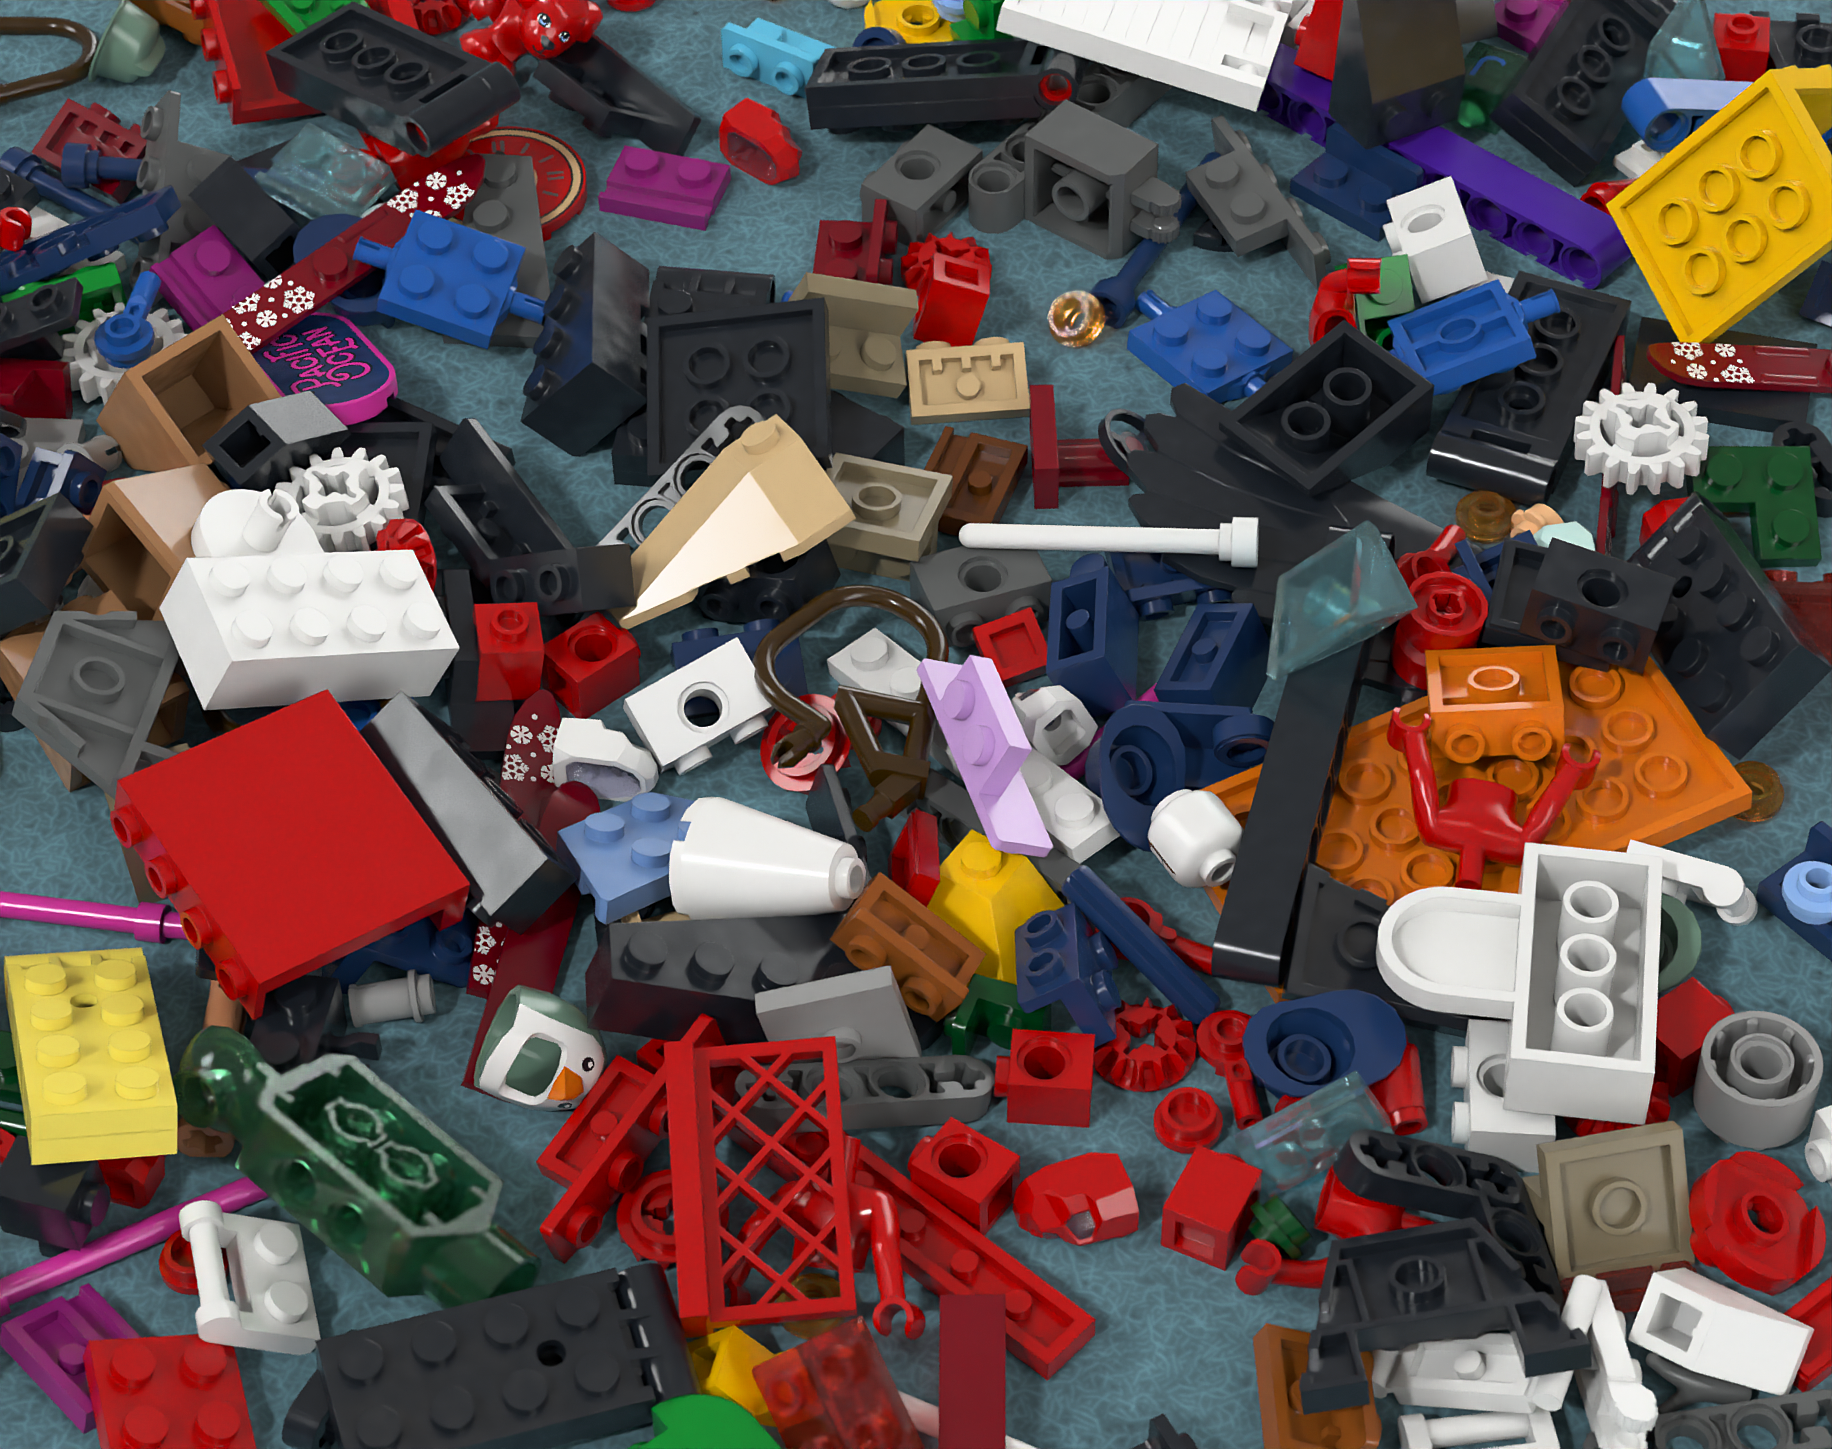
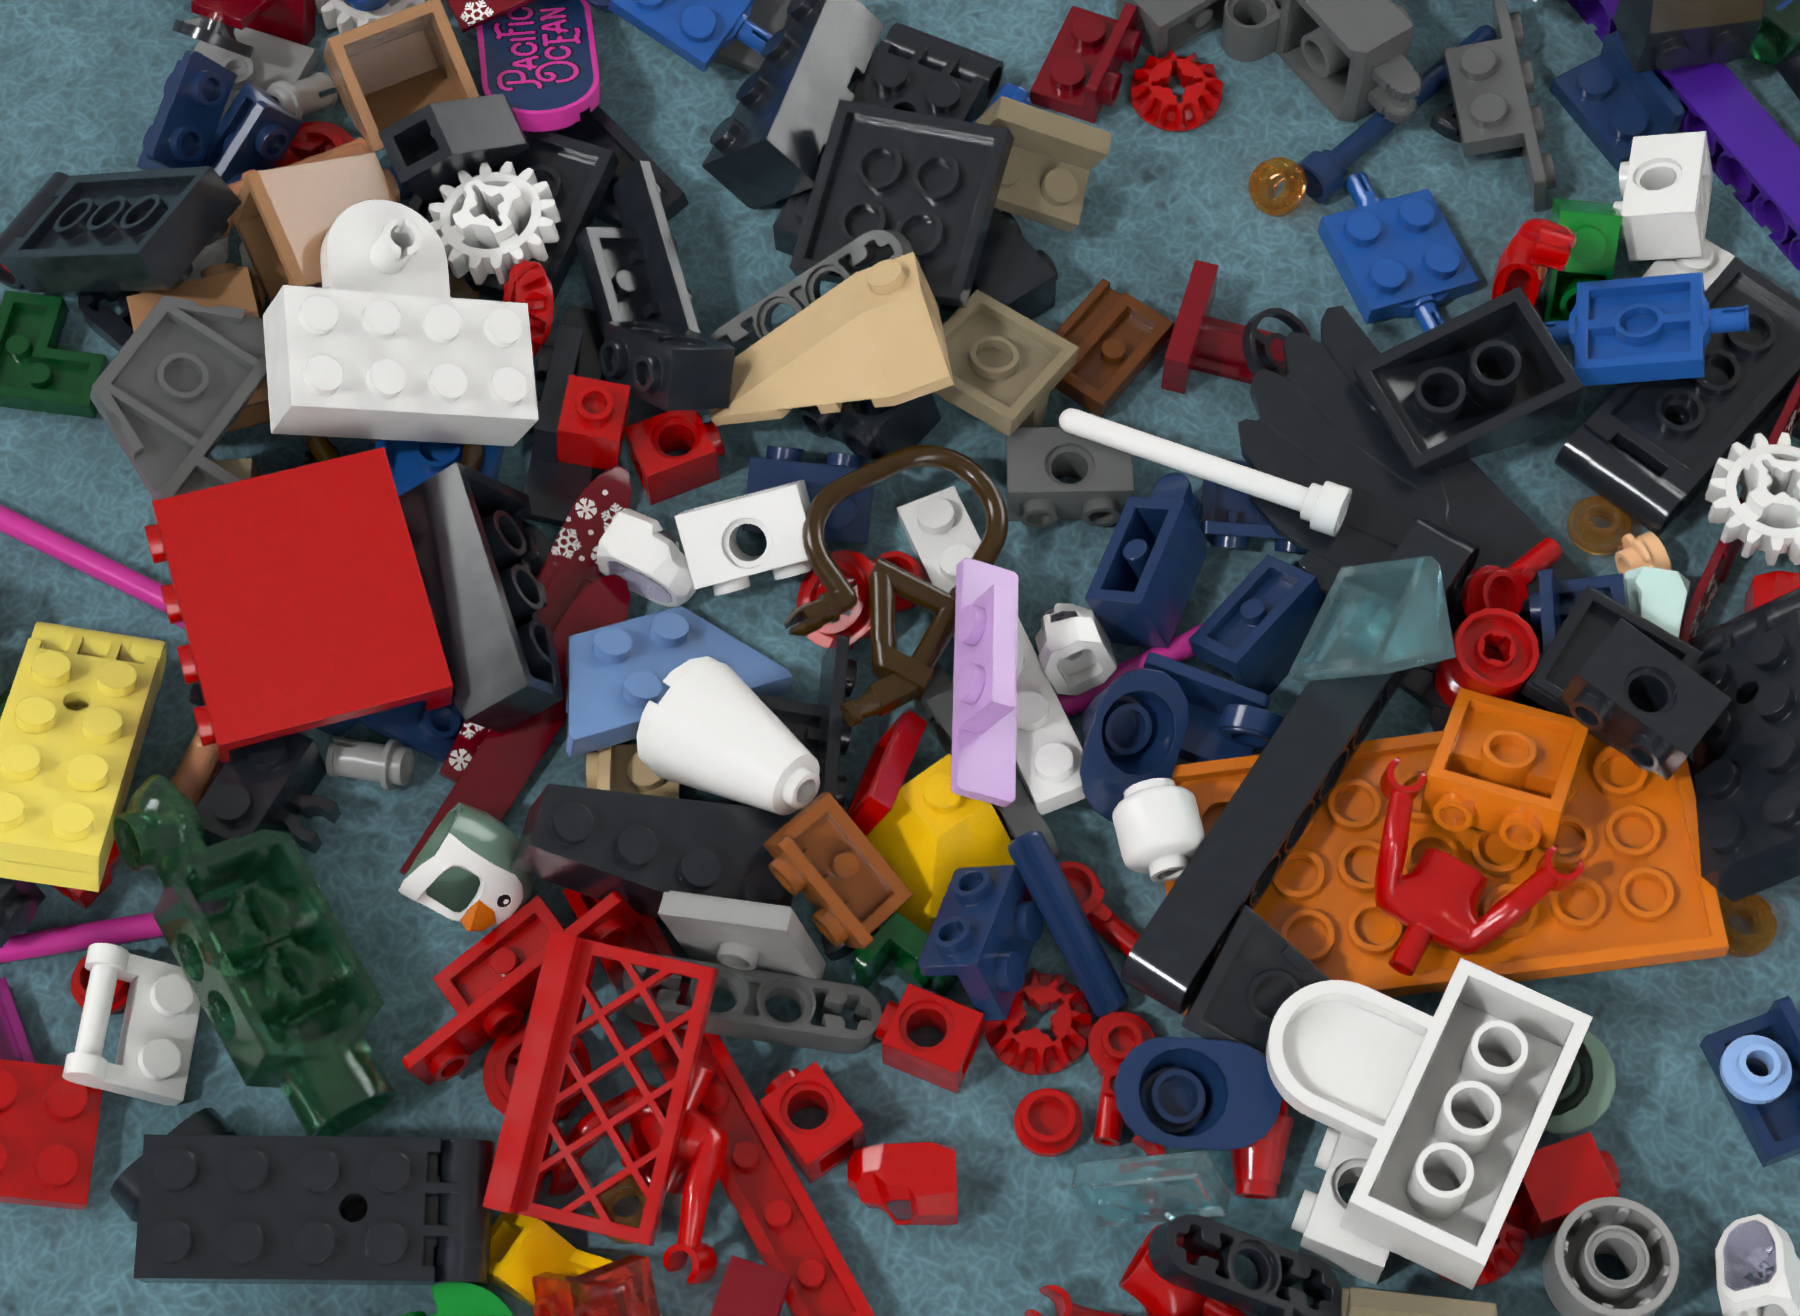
camera: 20 degrees right, 15 degrees up
tan bracket [904,337,1029,425] -> none
red brick [913,252,990,347] -> none
red plate [973,607,1047,688] -> none
red brick [1161,1145,1262,1271] -> none
dark green plate [1248,1194,1313,1260] -> none
white plate [1626,839,1758,926] -> none

